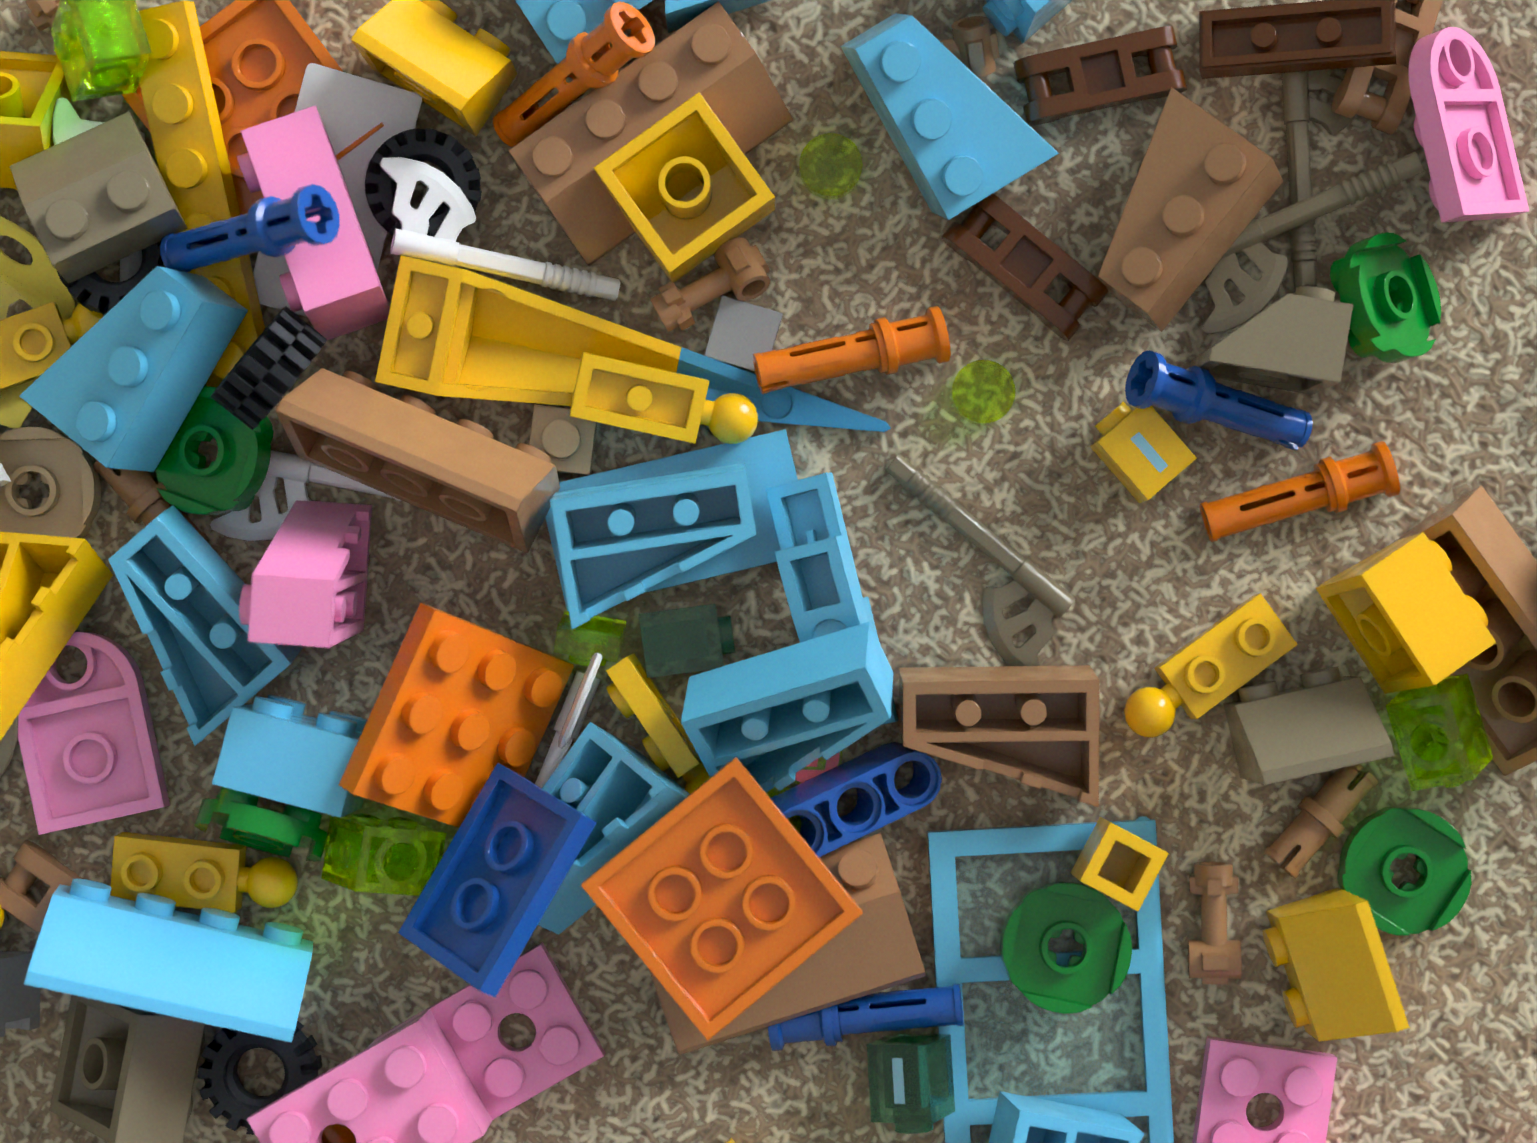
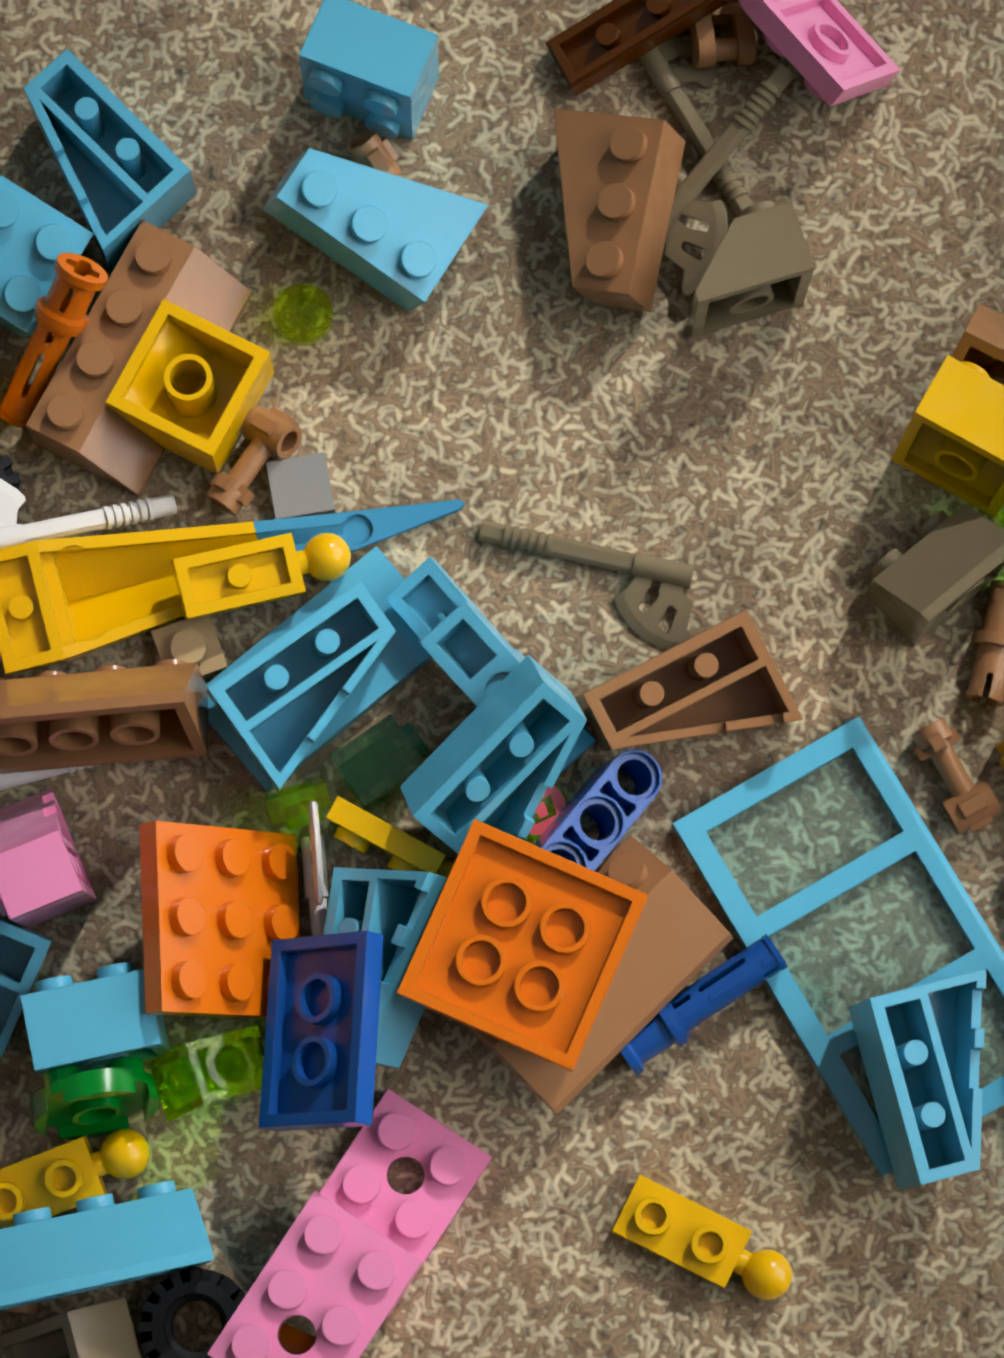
camera: 30 degrees left, 10 degrees down
orange pin [753,306,951,394] -> none
clear green brick [866,1033,955,1134] -> none
reddish brown plate [942,194,1109,341] -> none
clear neon green tile [951,360,1016,425] -> none
green plate [1000,881,1132,1014] -> none
reddish brown plate [1013,26,1187,126] -> none
yellow brick [1070,817,1169,911] -> none
yellow brick [1090,401,1197,503] -> none
yellow plate [1124,593,1298,738] -> none
blue pin [1125,350,1313,450] -> none
orange pin [1199,441,1400,542] -> none
green plate [1330,232,1441,363] -> none

